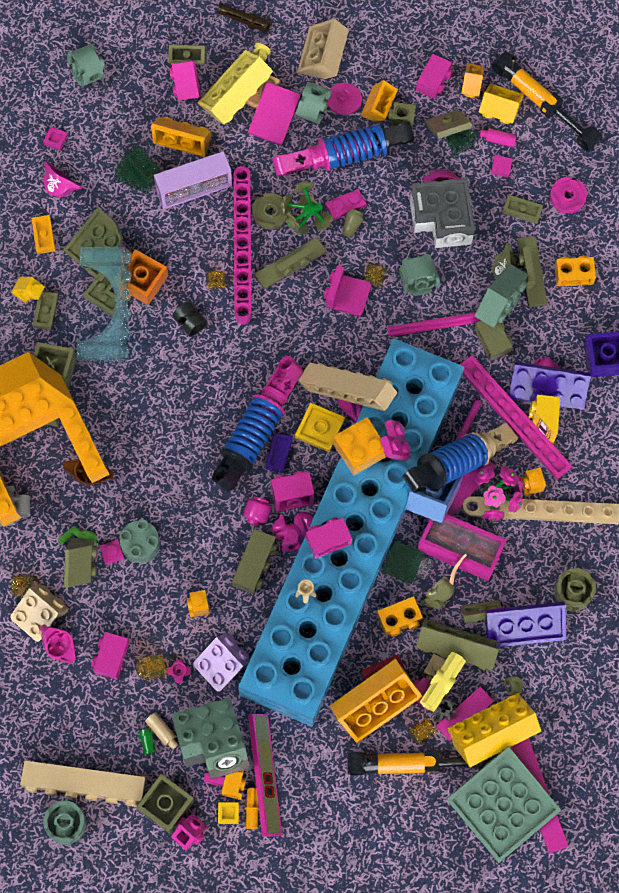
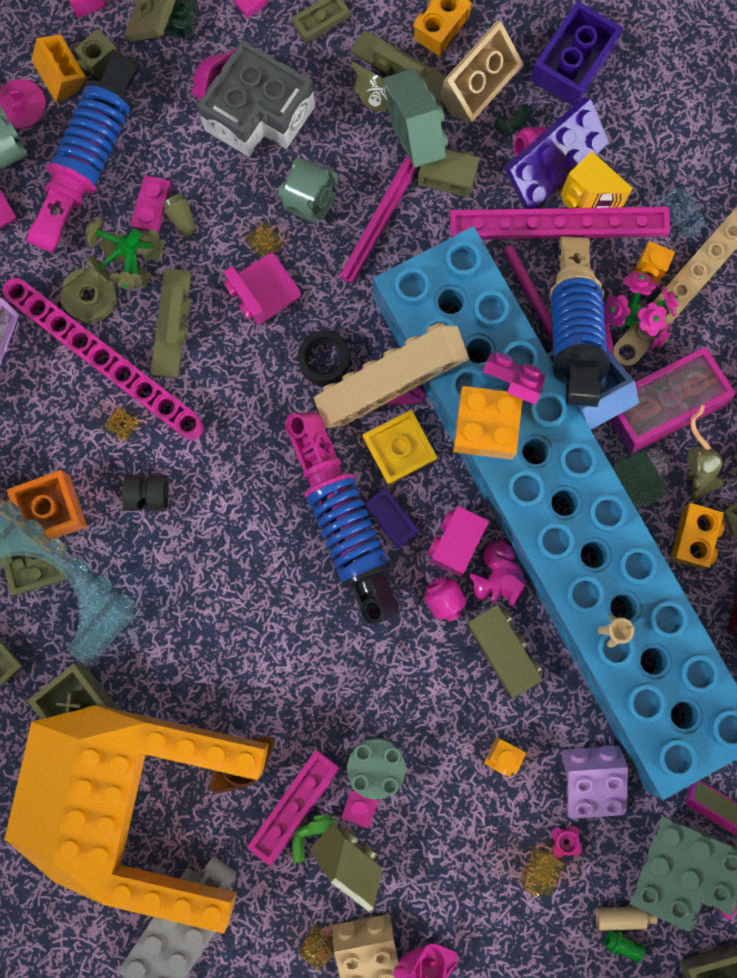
camera: 45 degrees left, 10 degrees up
dark pink brick [91,632,130,680] -> none
dark pink brick [305,518,352,559] -> none
none -> dark pink plate [247,750,341,866]
none -> black tyre [297,330,351,386]
none -> tan slope [440,20,523,122]
none -> arm [494,104,533,135]
none -> clear light blue beam [663,188,705,238]

